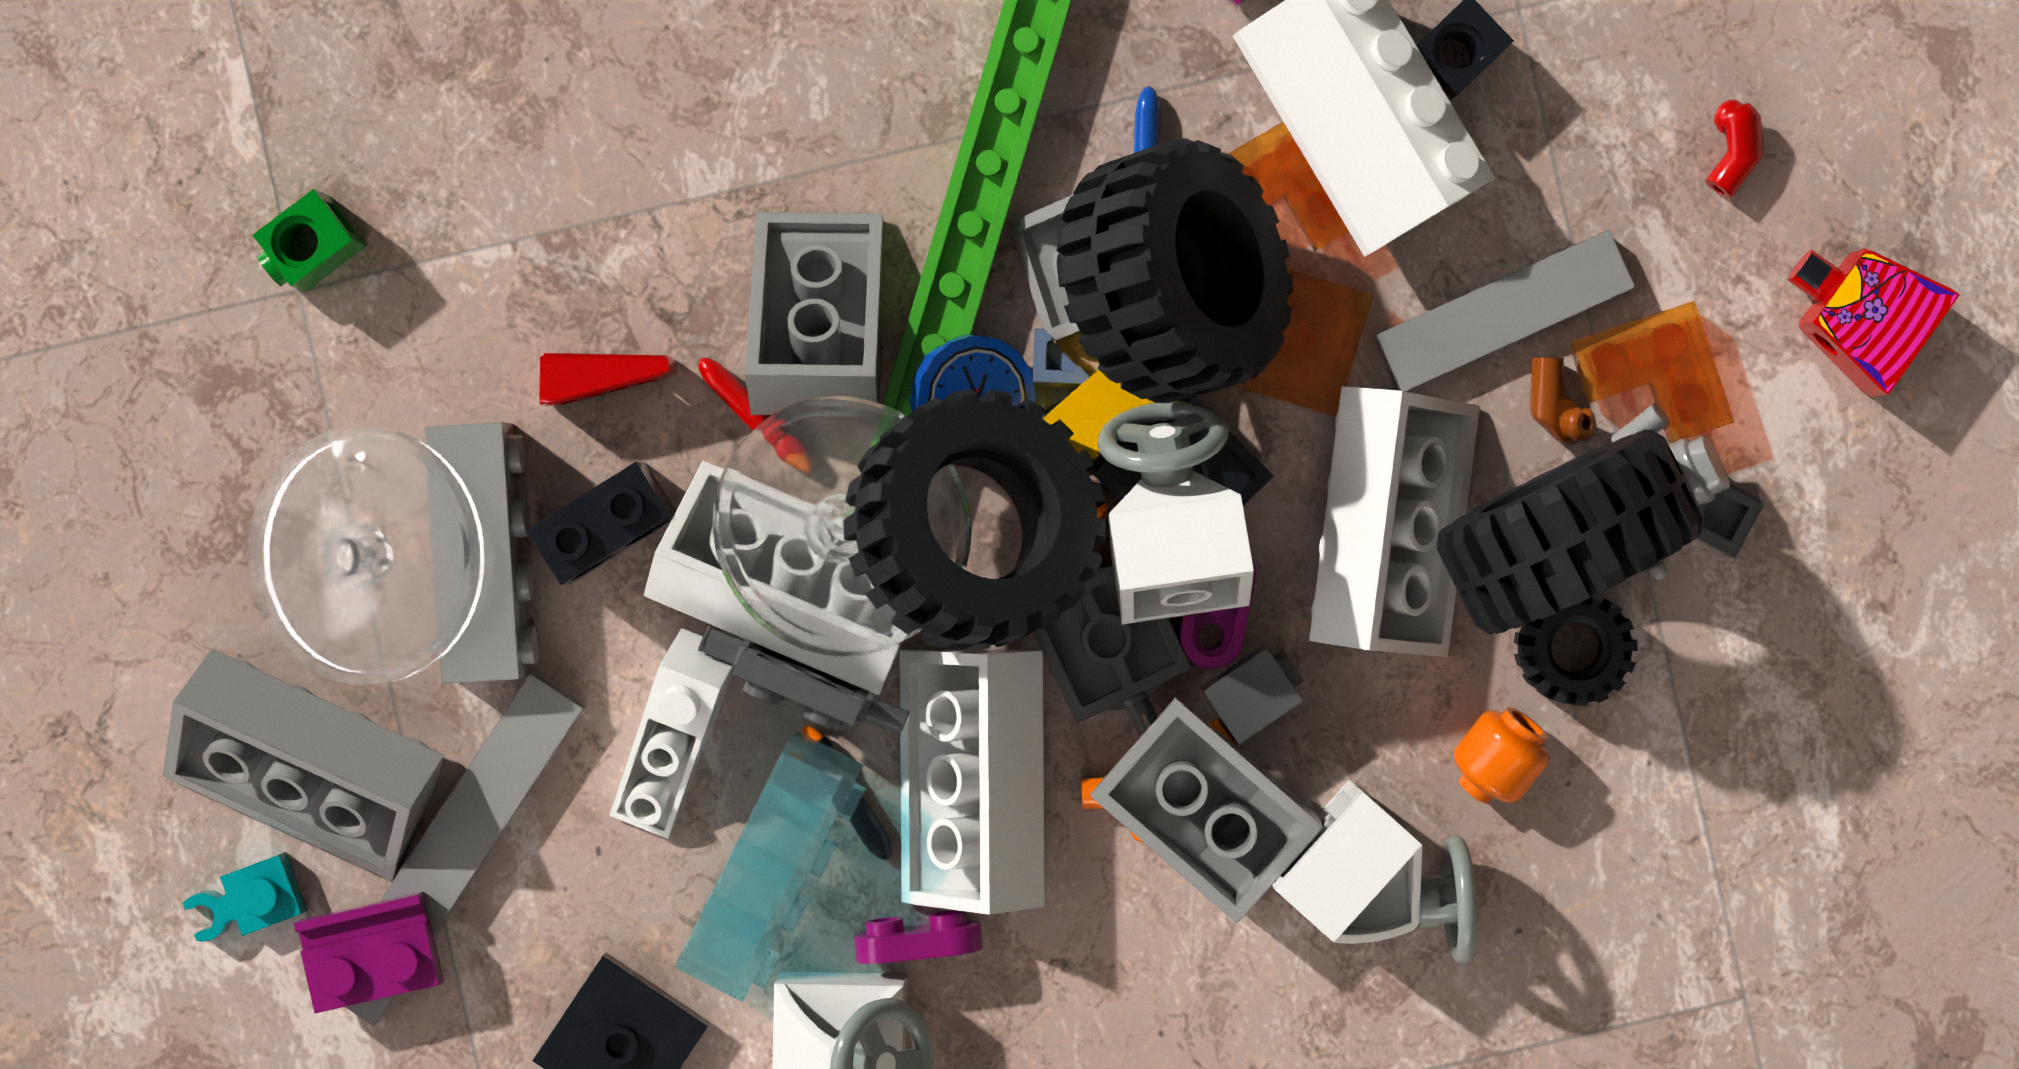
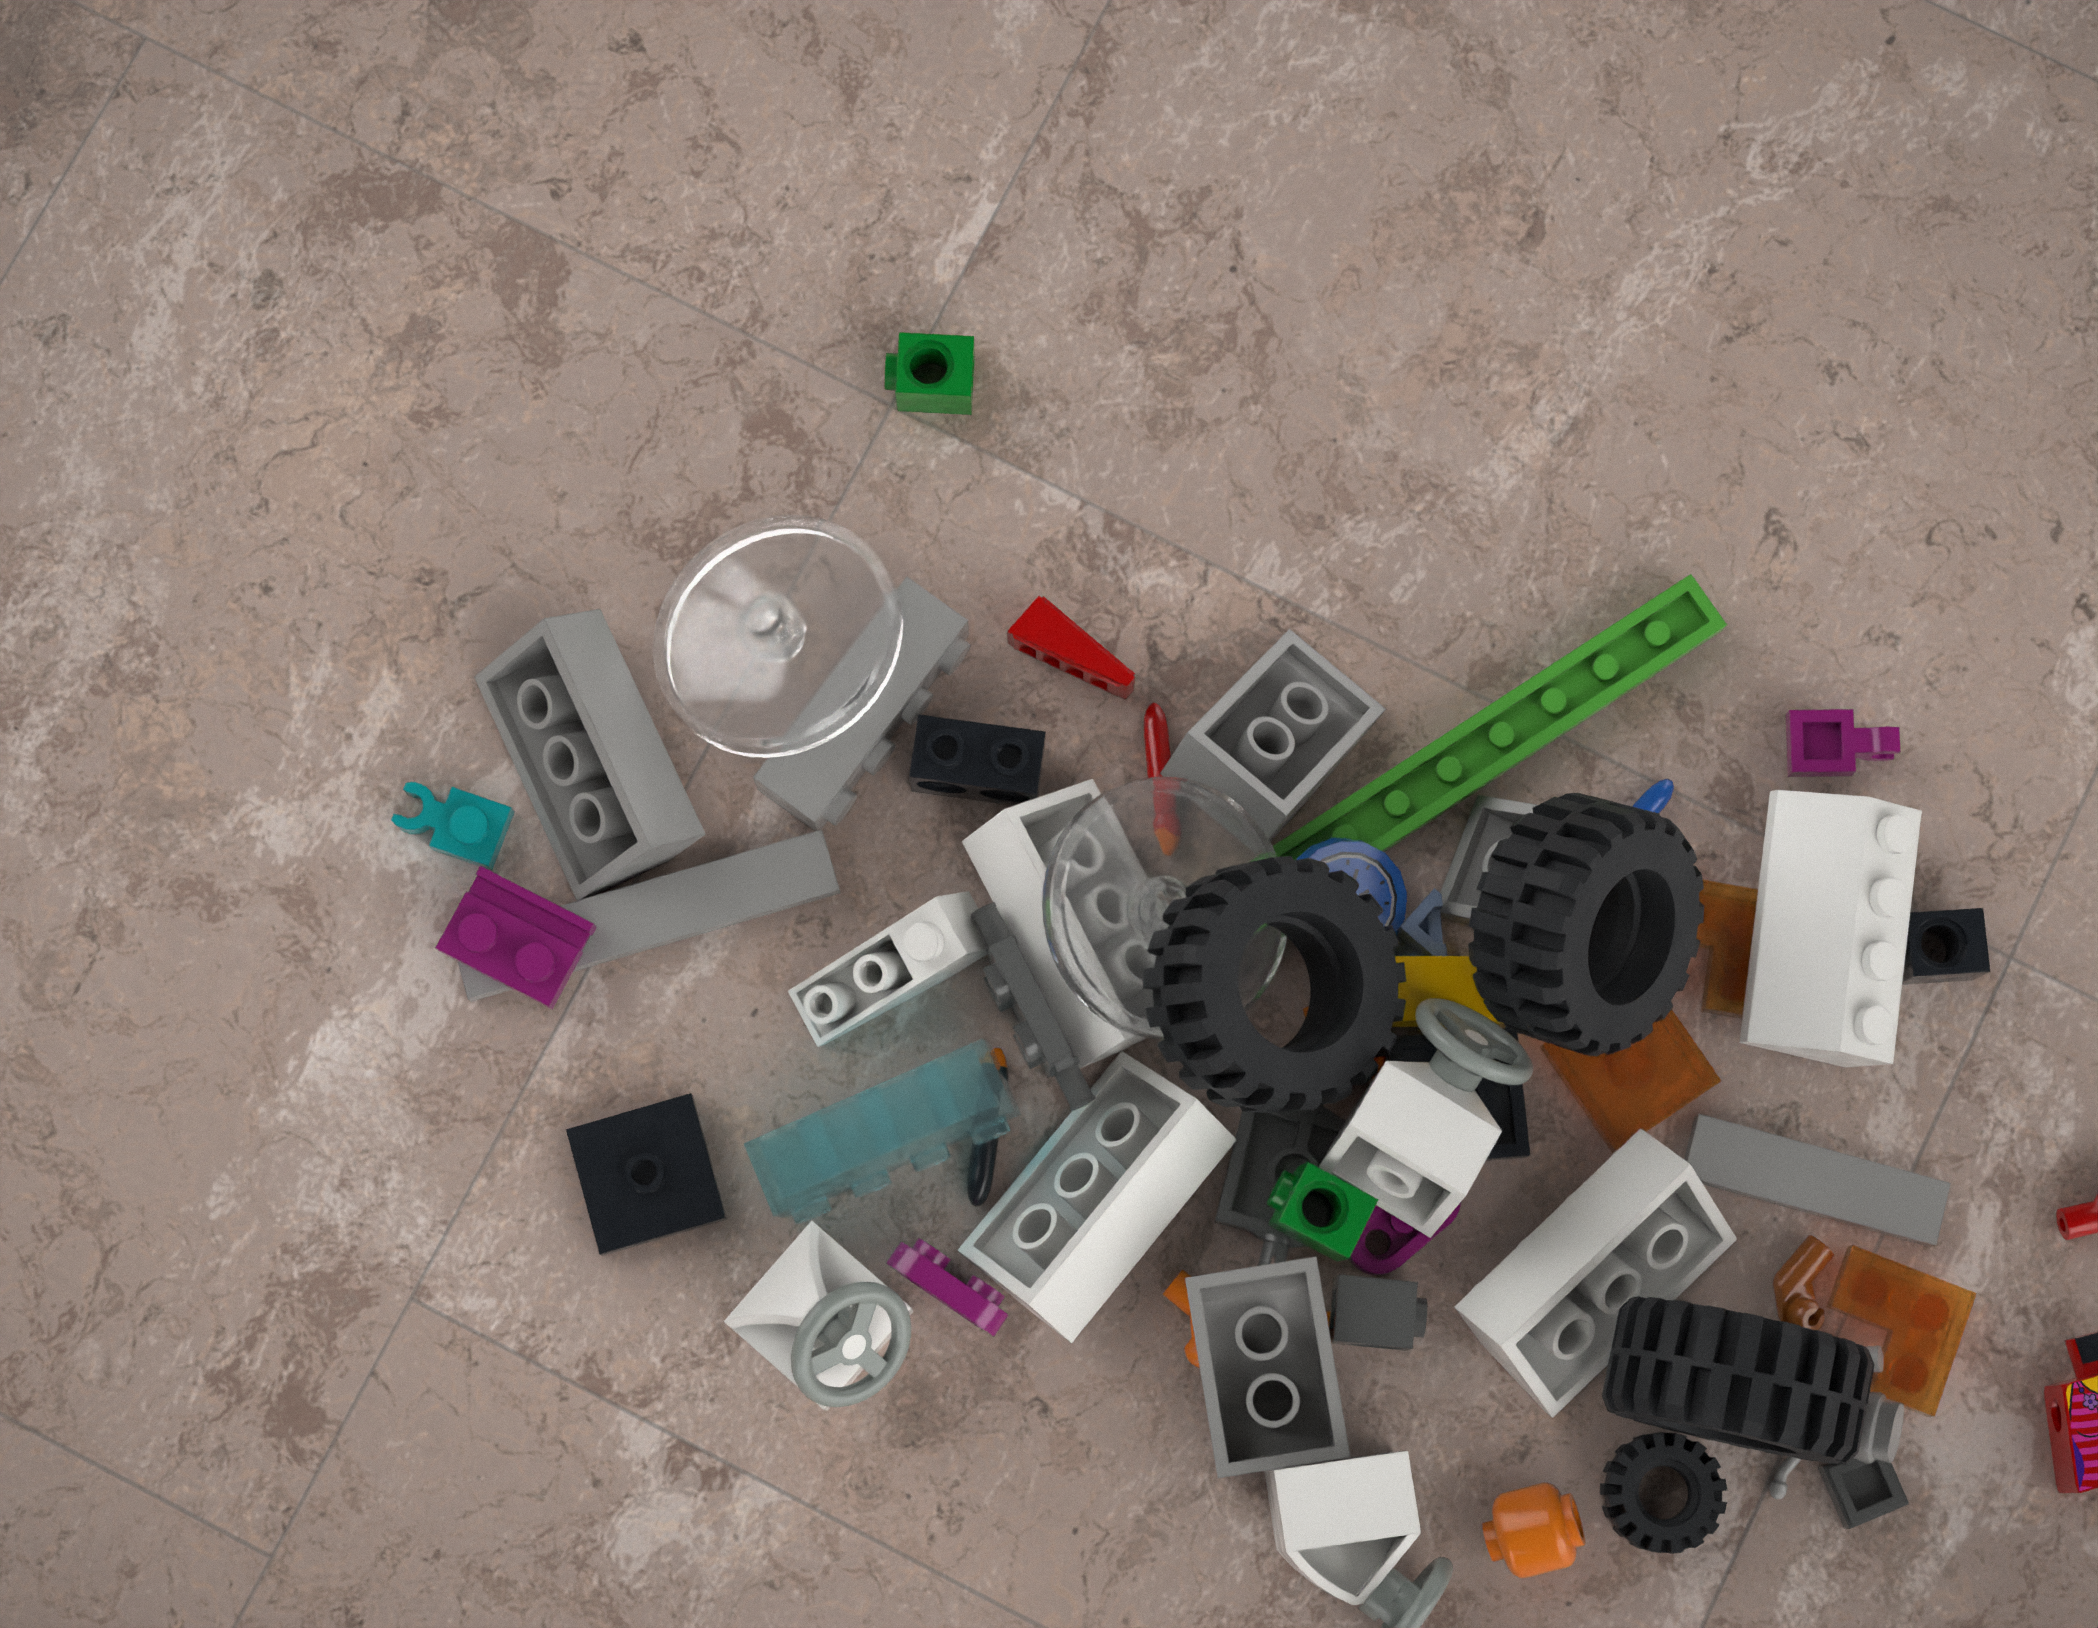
camera: 35 degrees right, 10 degrees down
none -> green brick [1267,1162,1379,1262]

